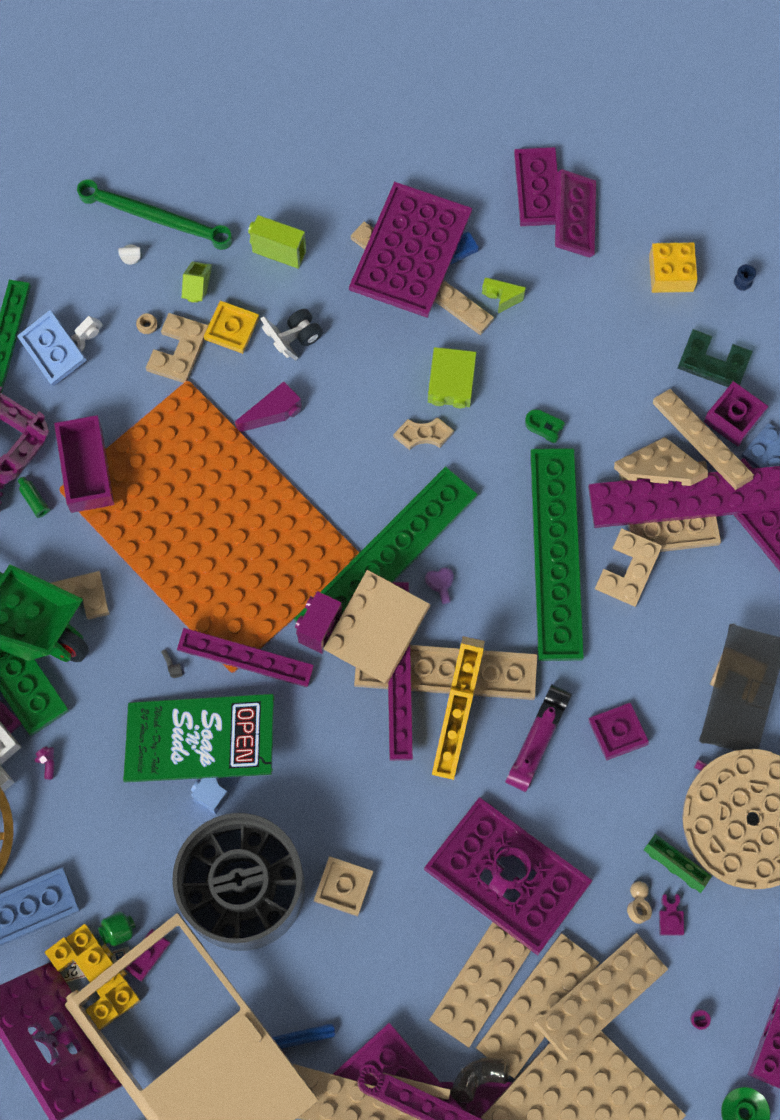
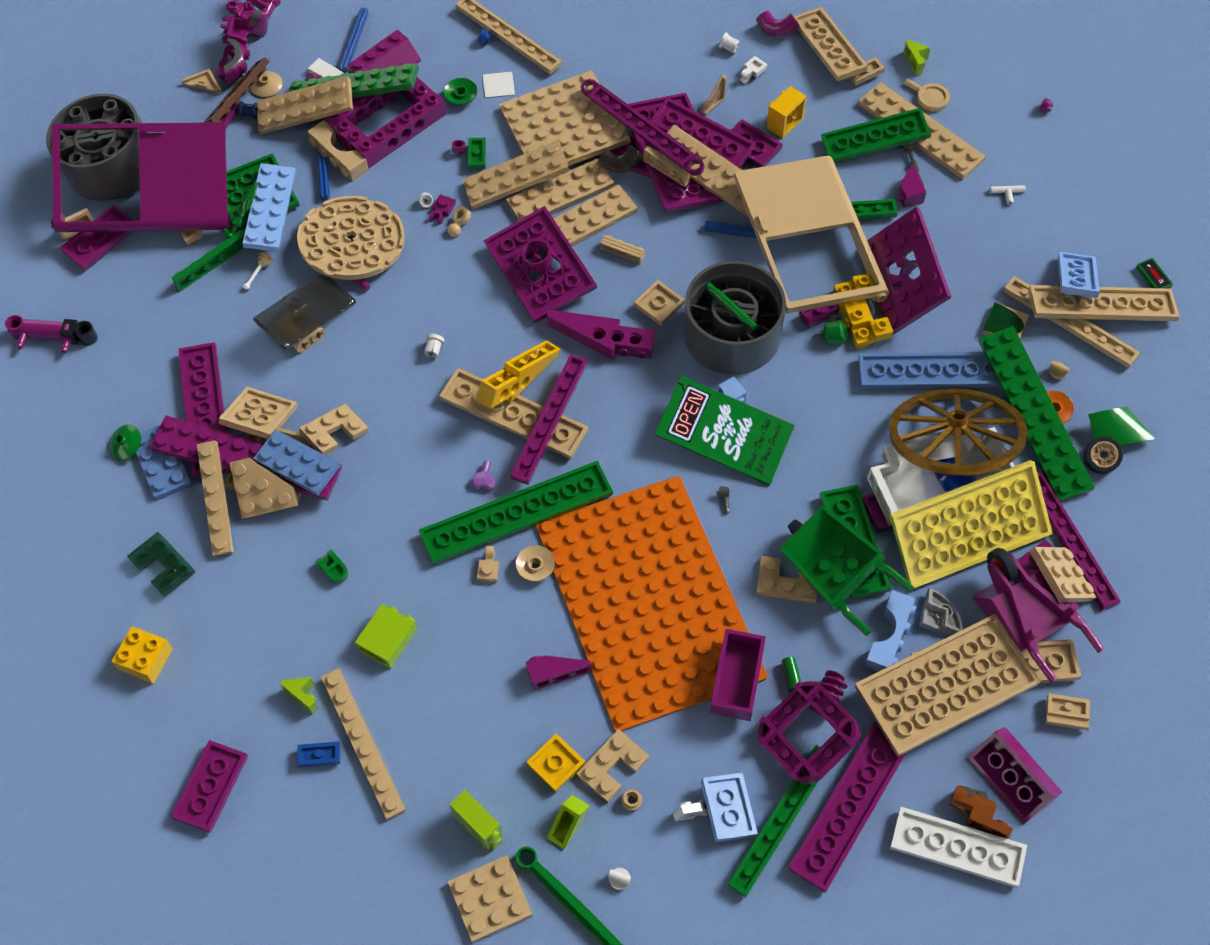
camera: 155 degrees left, 10 degrees down
magenta plate [34,746,55,780] -> none
magenta plate [177,628,314,688] -> none
plate [261,308,323,361] -> none
magenta brick [295,591,342,654] -> none
tan slope [323,570,431,684] -> none
magenta plate [349,181,472,318] -> none
tan tile [393,418,454,450] -> none
magenta piece [505,684,572,793] -> none
green plate [530,449,584,661] -> none
magenta plate [555,169,596,258] -> none
magenta plate [588,702,649,761] -> none
green plate [643,834,712,893] -> none
magenta brick [704,381,768,447] -> none
dark blue bush [734,264,756,291] -> none
none -> tan plate [219,387,297,439]
none -> medium blue plate [253,429,340,496]
none -> white hinge [418,192,433,208]
none -> white bush [424,334,444,358]
none -> tan plate [447,855,533,943]
none -> green plate [468,137,486,169]
none -> tan plate [477,546,499,582]
none -> tan dish [516,545,555,582]
none -> magenta brick [547,310,655,360]
none -> tan piece [600,235,645,264]
none -> green piece [705,283,758,331]

